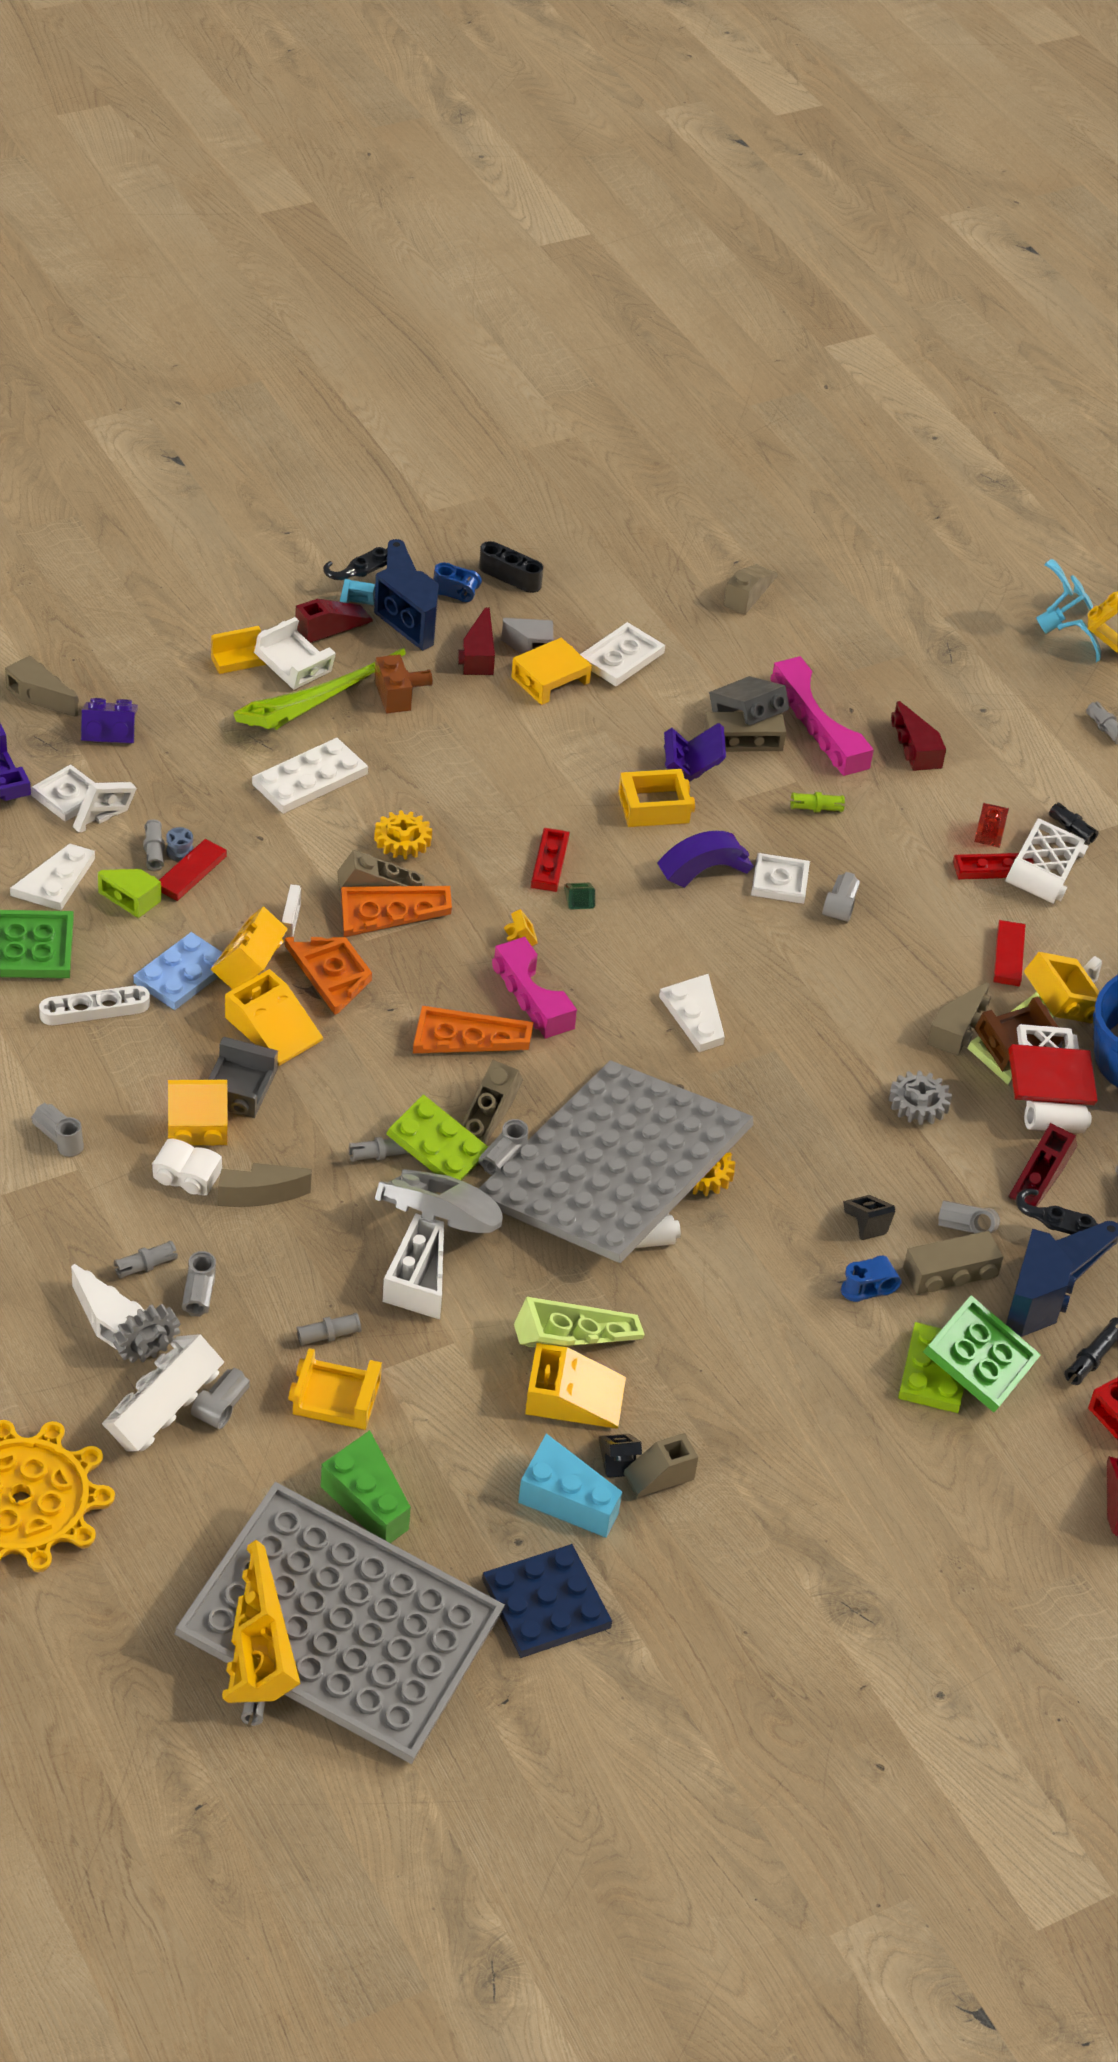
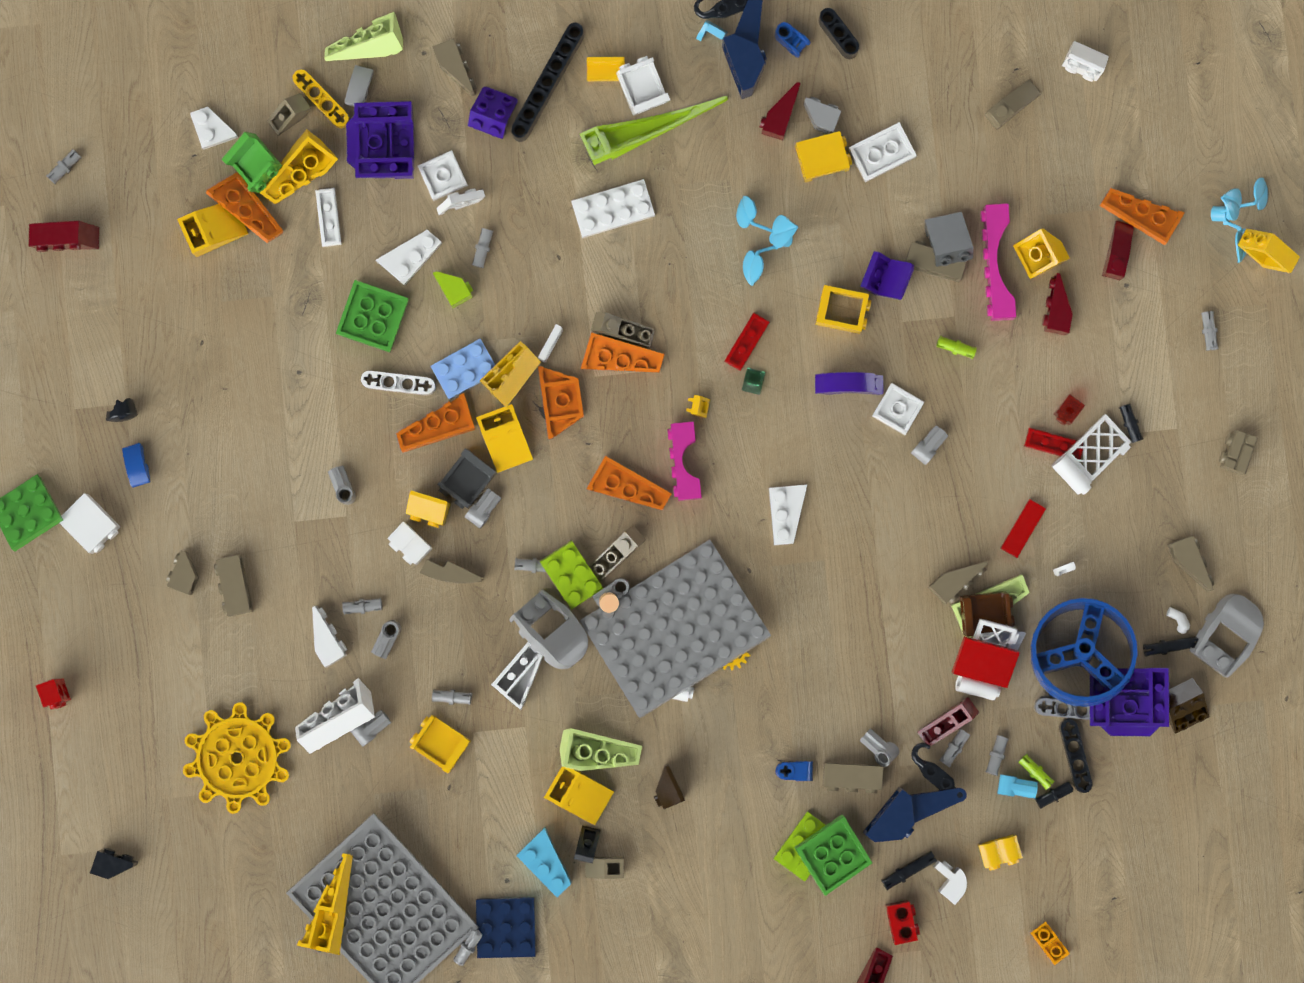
camera: 30 degrees right, 40 degrees up
light grey gear [113,1304,181,1363] -> none
red tile [159,839,227,901] -> none
sand blue wheel [166,827,193,861] -> none
dark red slope [295,599,373,643] -> none
bright green wedge [321,1430,411,1543] -> none
dark orange brick [374,655,433,714] -> none
yellow gear [374,810,432,859] -> none
black slope [843,1195,896,1240] -> none
light grey gear [889,1071,952,1125] -> none
yellow window [1023,952,1099,1023] -> none
none -> orange wing [396,393,475,453]
none -> light grey axle [453,929,482,966]
none -> light grey piece [465,488,501,529]
none -> black beam [511,22,584,142]
none -> light nougat tile [599,592,619,613]
none -> dark brown slope [654,763,685,809]
none -> medium azure plant [736,196,799,286]
none -> light grey pin [939,728,971,767]
none -> yellow slope [1013,228,1070,279]
none -> white slope [1062,41,1109,81]
none -> orange wing [1100,188,1185,245]
none -> dark red slope [1102,221,1134,281]

